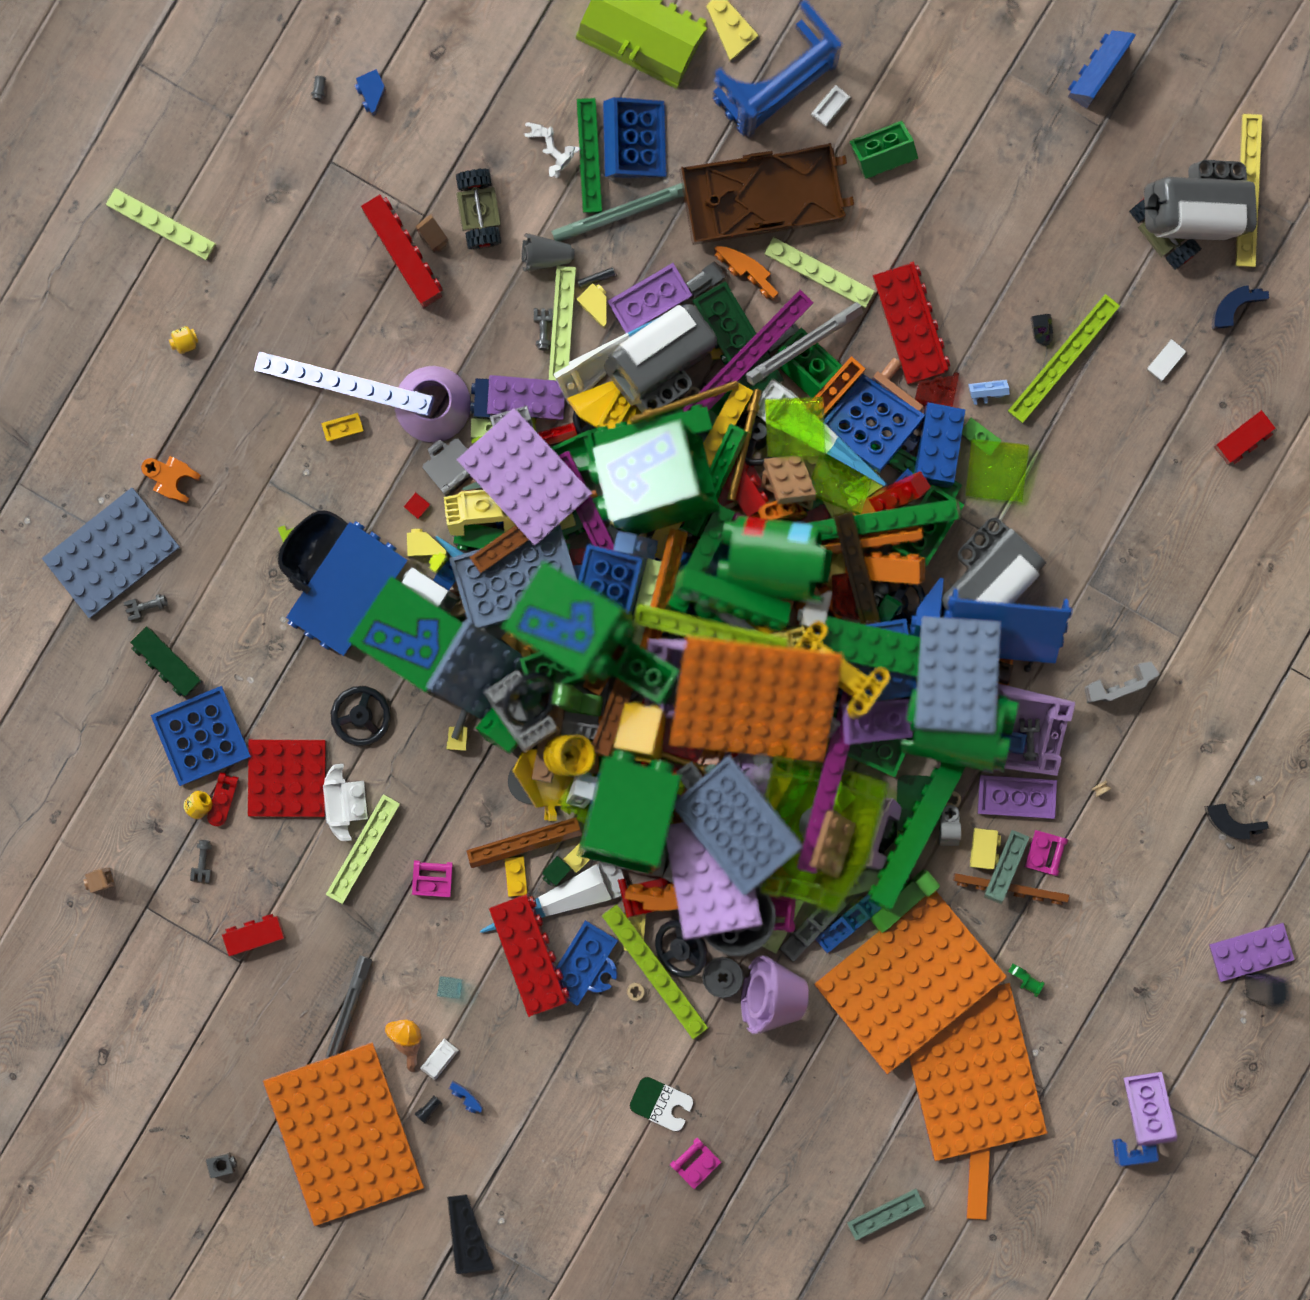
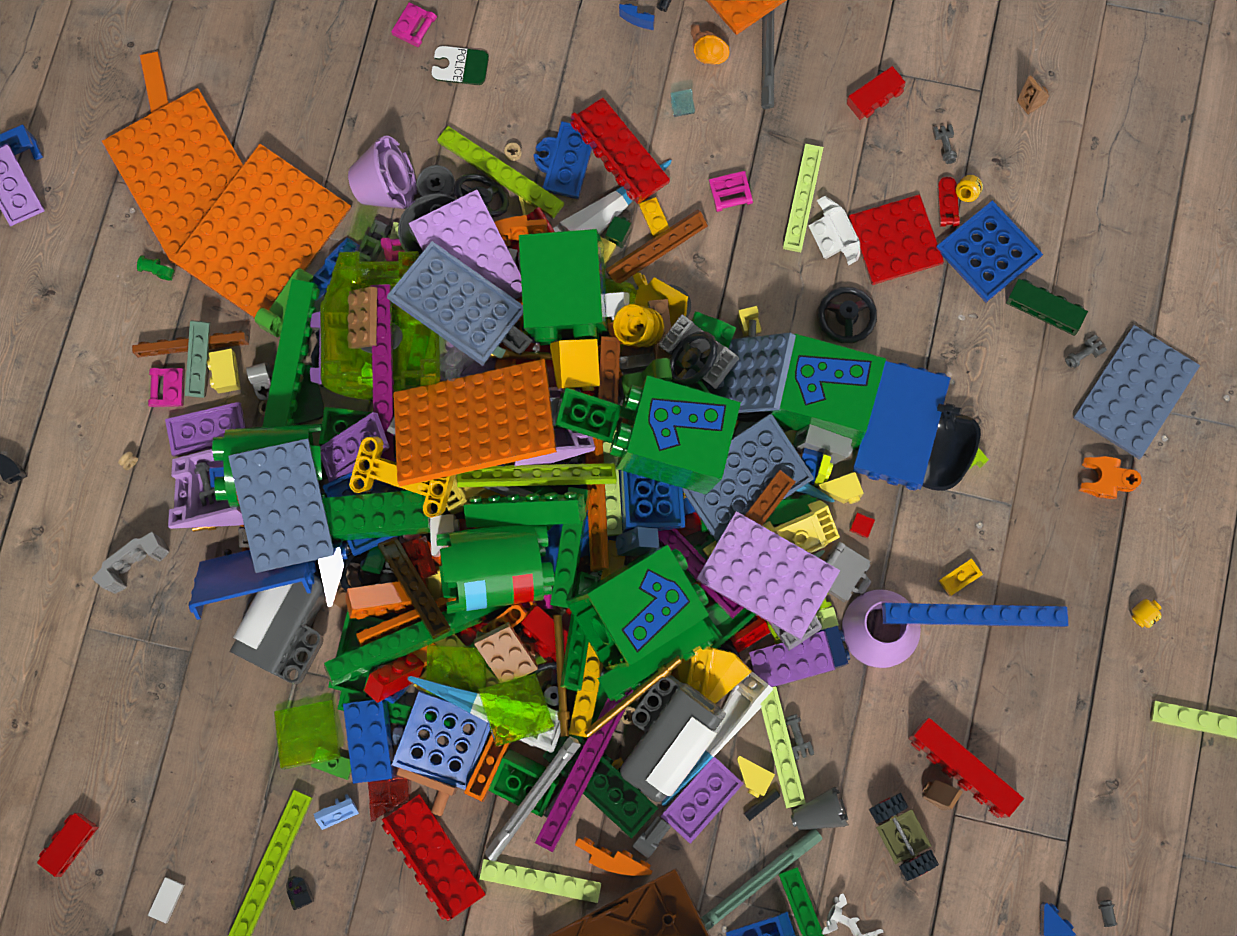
camera: 170 degrees right, 10 degrees down
white tile [420,1039,459,1080] -> none
sand green plate [847,1188,925,1240] -> none

